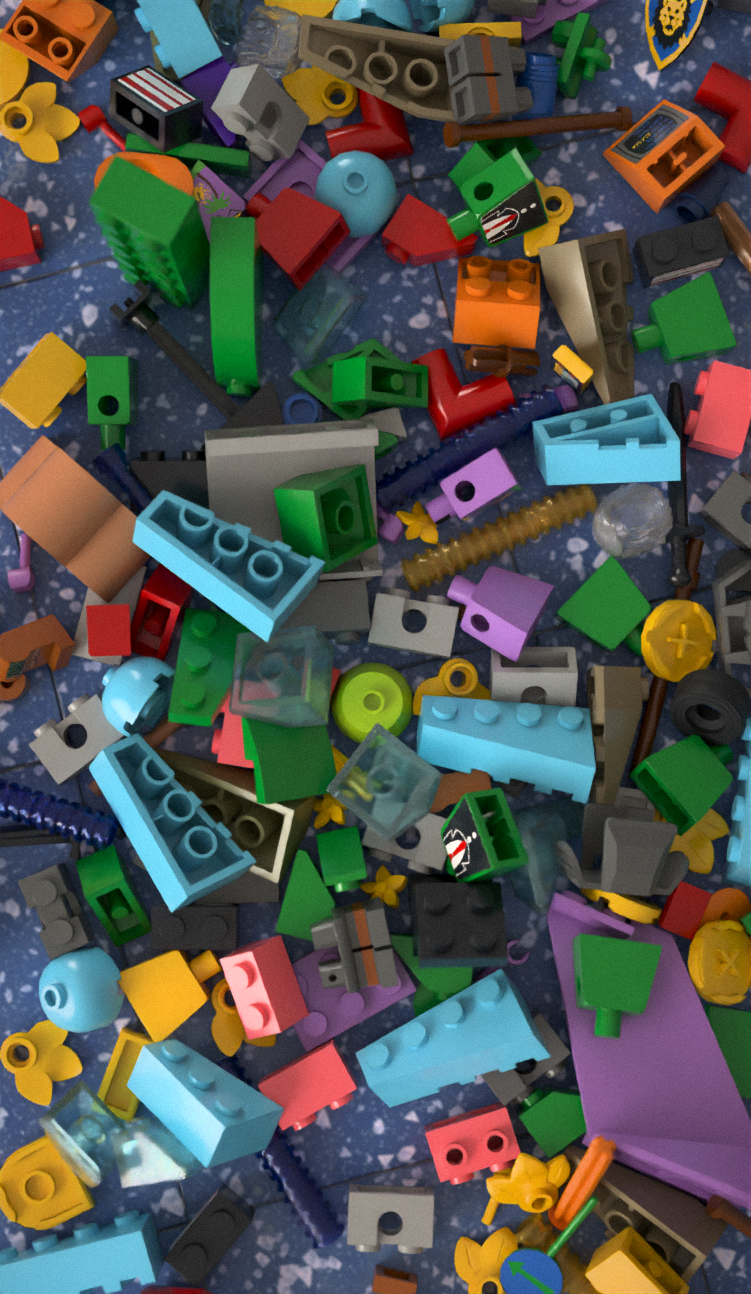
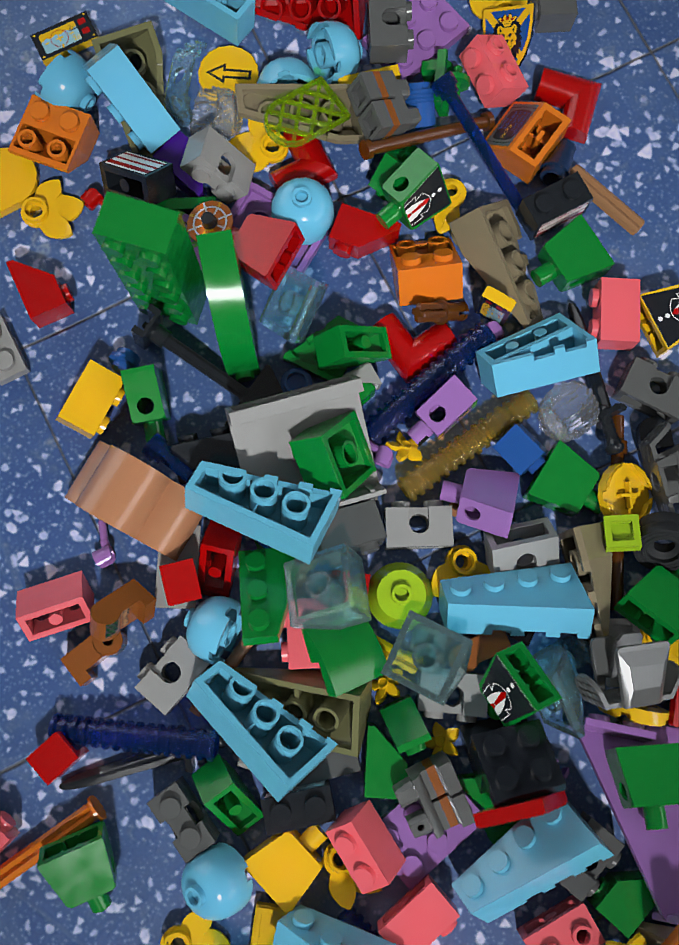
camera: 15 degrees left, 5 degrees down
none -> blue plate [108,347,141,375]
none -> piece [187,200,234,242]
none -> clear neon green window [264,76,351,147]
none -> clear blue piece [430,71,522,210]
none -> coral brick [459,35,529,108]
none -> red tile [473,790,568,829]
none -> blue brick [493,424,549,475]
none -> lime tile [603,514,642,552]

